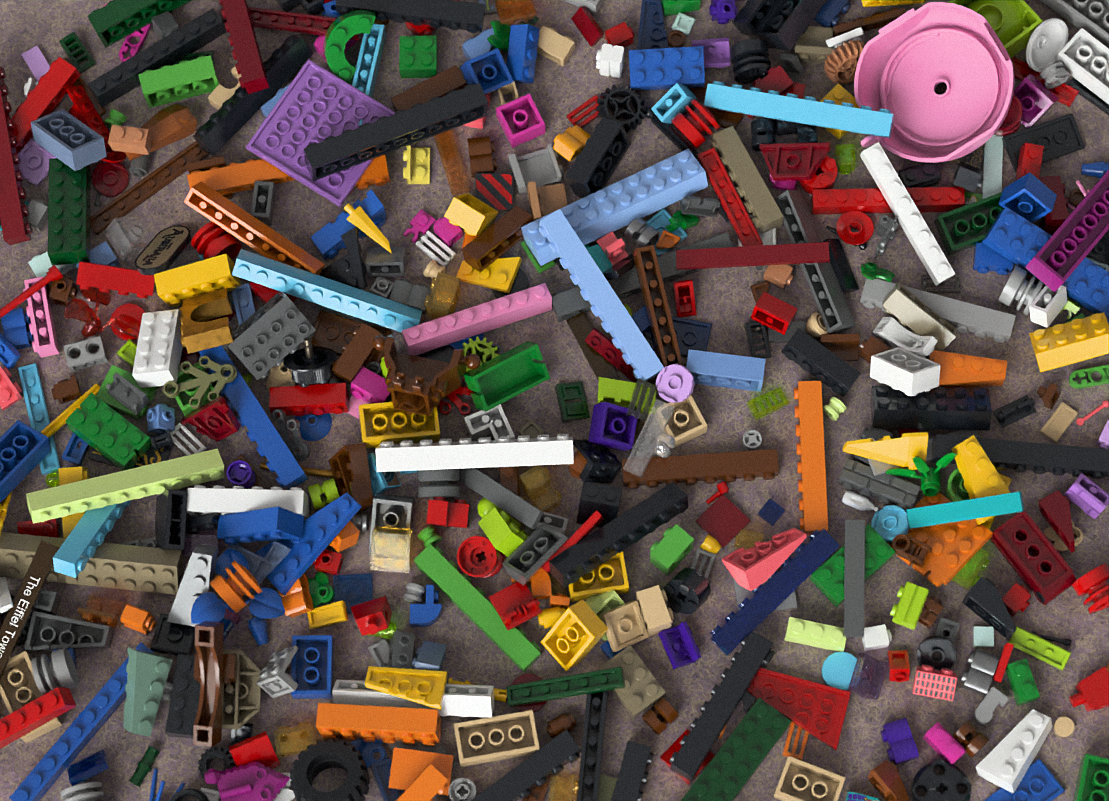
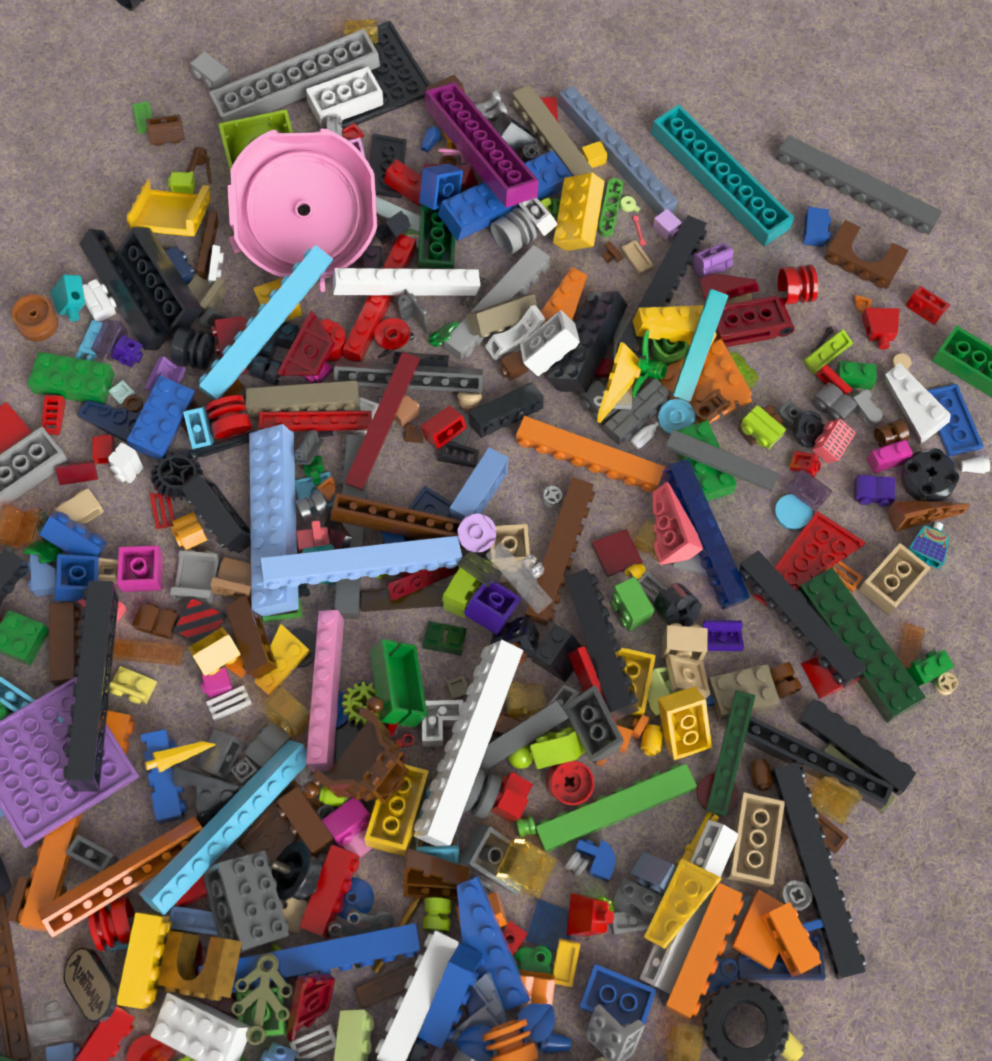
camera: 75 degrees left, 5 degrees down
dark purple wheel [226,460,256,489] -> none
dark pink plate [404,209,436,243] -> none
tan wheel [423,260,447,283] -> none
red hinge [489,582,542,631] -> none
red slope [673,279,696,318] -> none
red hand [705,482,729,505] -> none
clear neon green slope [746,387,789,421] -> none
clear blue plate [758,498,785,526] -> none
yellowish green brick [785,617,847,652] -> none
reddish brown panel [820,333,860,361] -> none
nougat gear [823,40,866,85] -> none
yellowish green wheel [823,397,846,421] -> none
clear neon green brick [834,144,856,174] -> none
white brick [862,624,892,651] -> none
black slope [962,576,1016,640] -> none
blue brick [973,243,1014,275] -> none
light aqua tile [973,626,994,647] -> none
black hinge [993,395,1036,428] -> none
red brick [1002,583,1031,617] -> none
white dish [1026,18,1068,72] -> none

